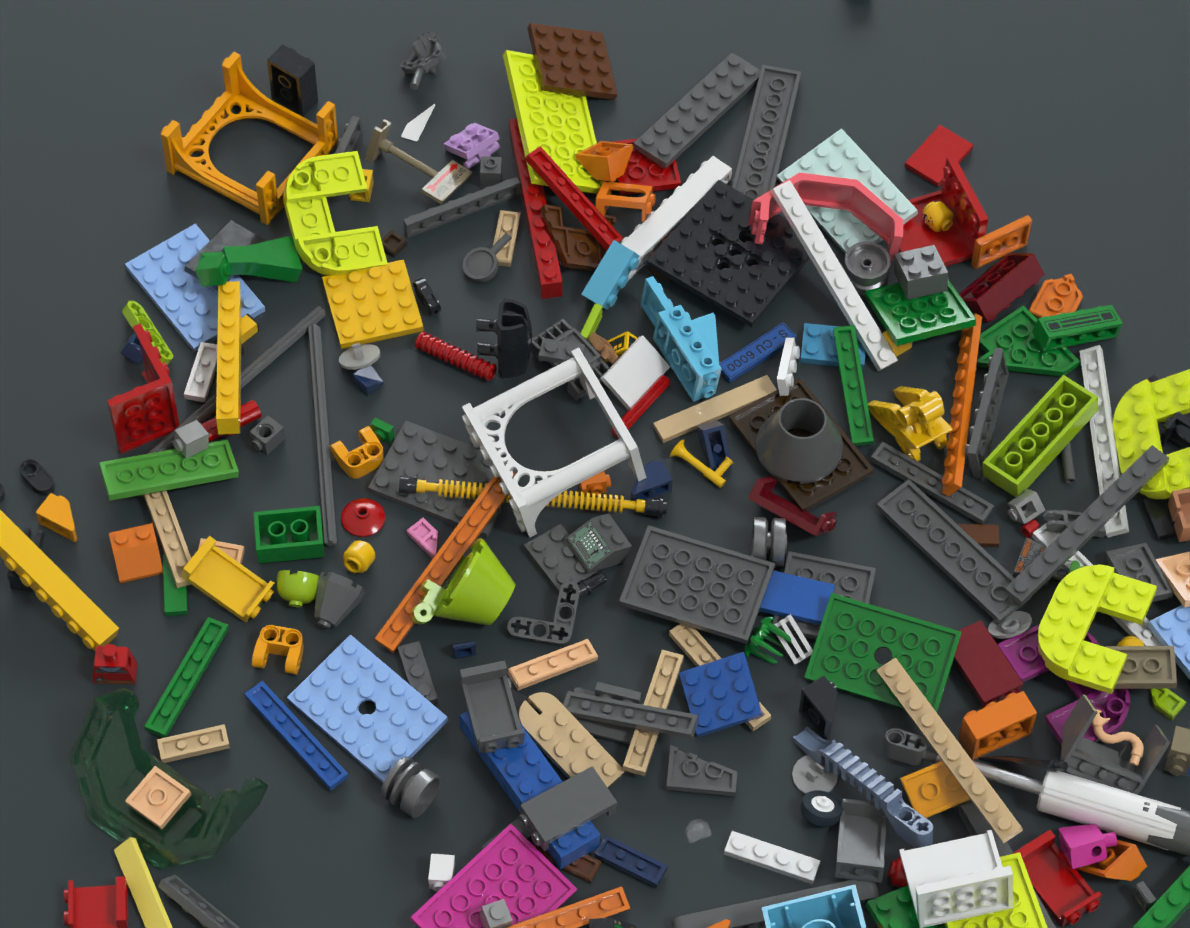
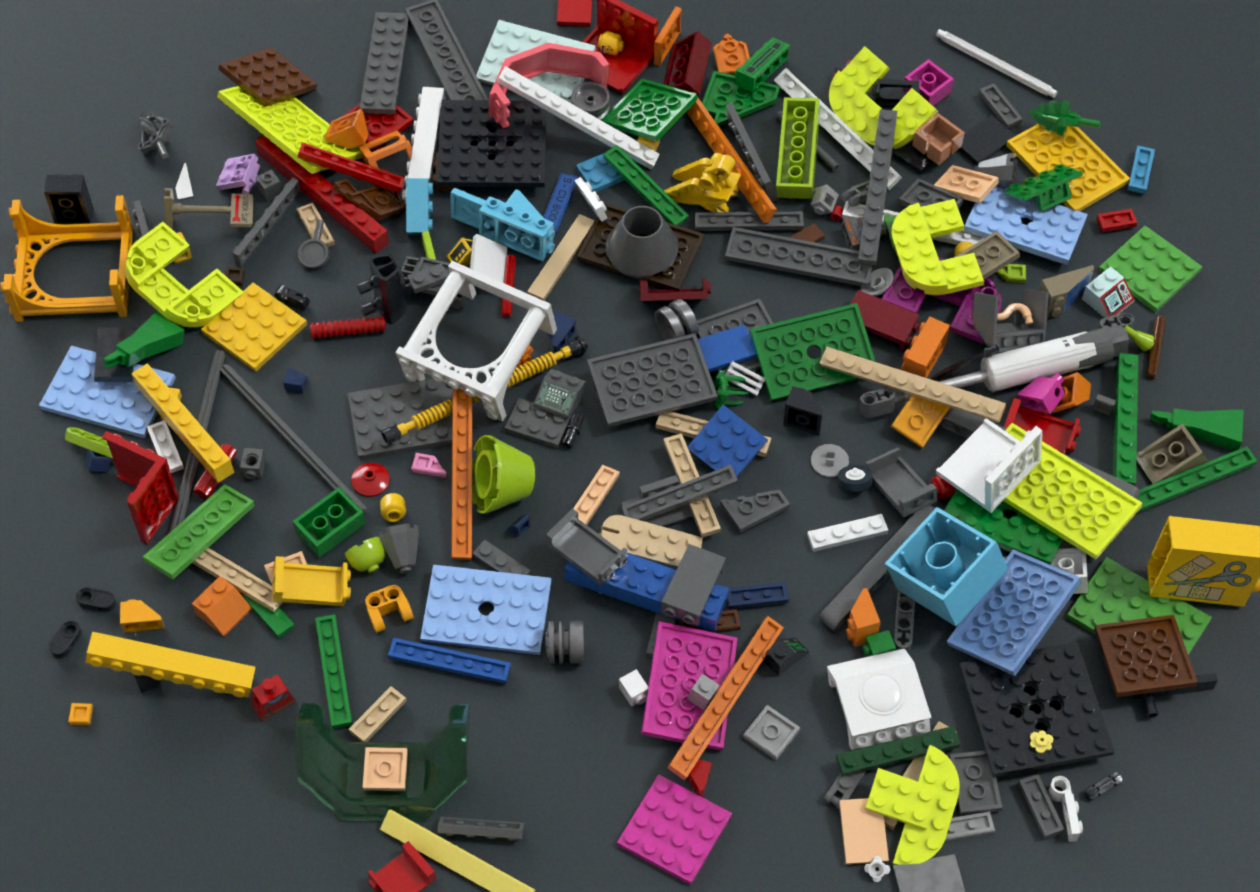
camera: 35 degrees left, 0 degrees up
light grey brick [173,420,209,458] -> none
green brick [195,255,231,287] -> none
light orange piece [329,426,384,479] -> none
light grey piece [339,343,381,370] -> none
green plate [371,417,394,444] -> none
lime leg [410,579,447,624] -> none
dark grey beam [507,581,580,646] -> none
medium nougat plate [588,332,619,364] -> none
yellow piece [670,439,733,488] -> none
clear plate [686,819,712,843] -> none
dark blue slope [696,420,732,471] -> none
sand blue piece [793,727,933,848] -> none
dark grey brick [894,245,948,300] -> none

